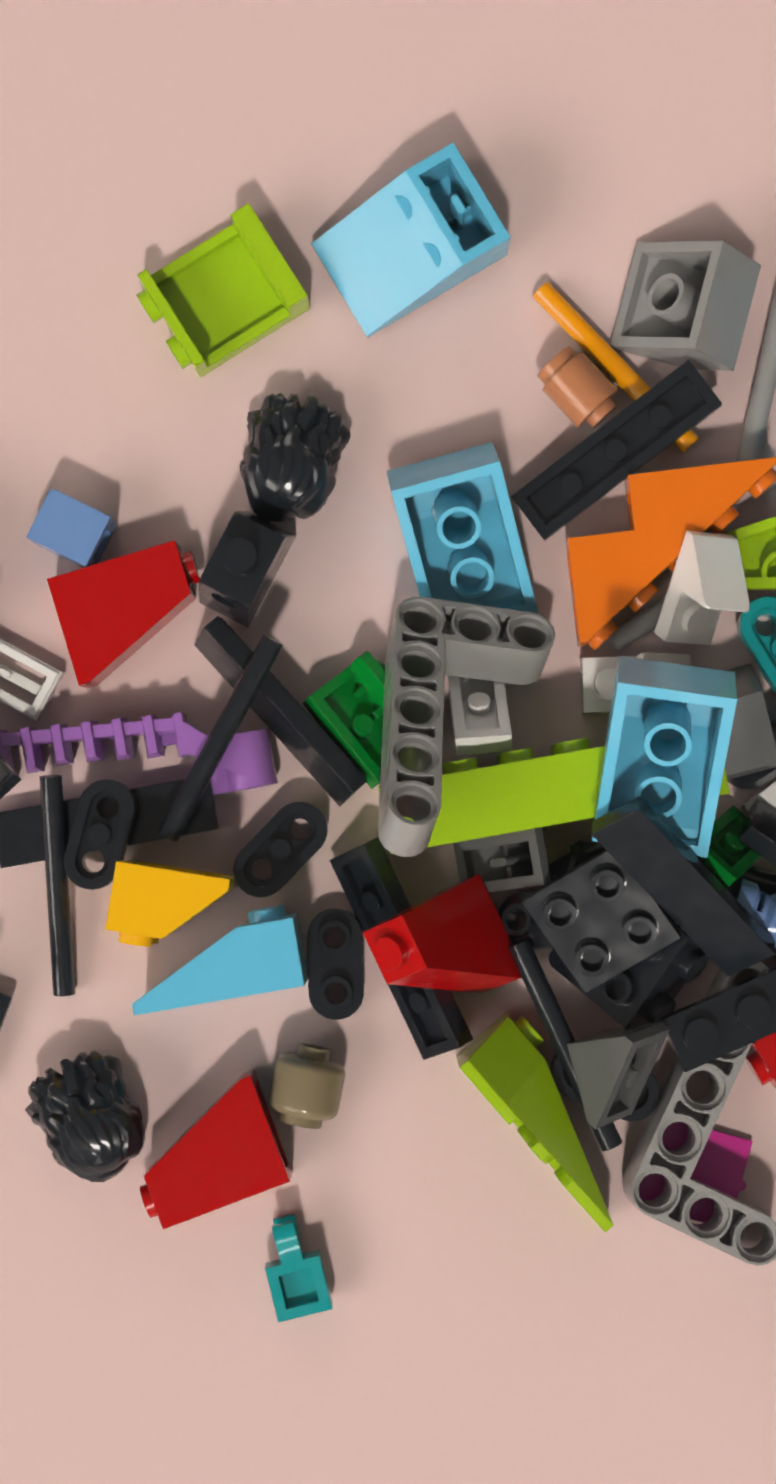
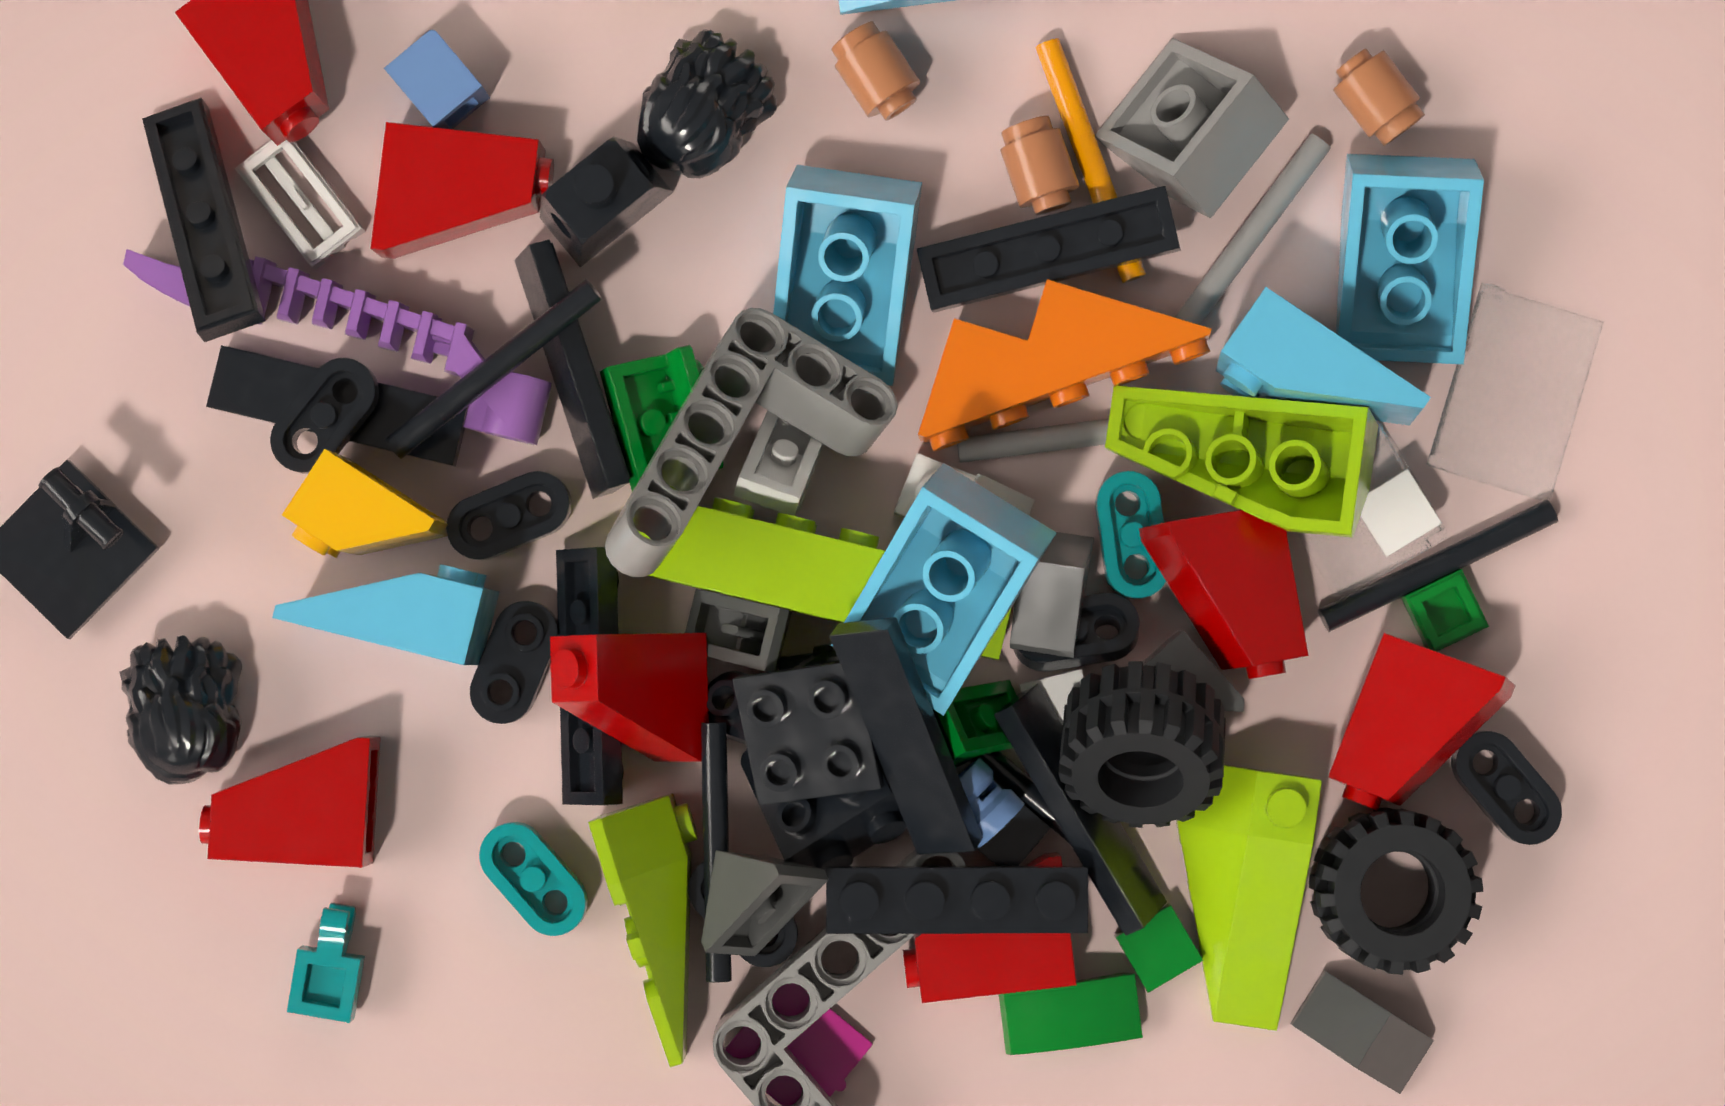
camera: 25 degrees right, 0 degrees up
black bar [39,775,75,997] -> none
dark tan head [268,1043,346,1129] -> none
white slope [654,530,750,645] -> none
none -> teal plate [479,822,588,936]
none -> nougat brick [831,21,921,121]

